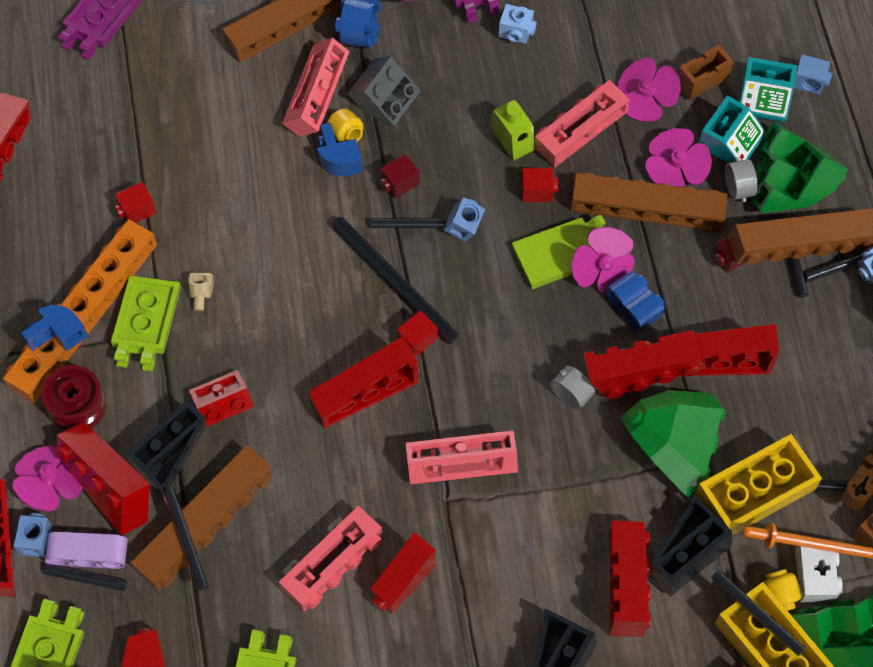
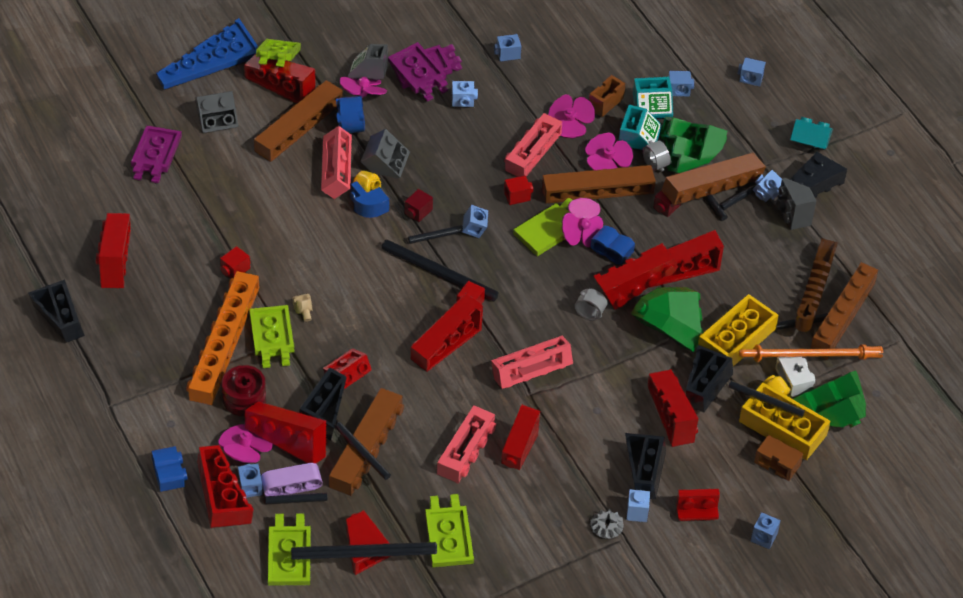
camera: 20 degrees left, 15 degrees down
blue brick [22,305,89,352] -> none
lime torso [489,100,535,161] -> none

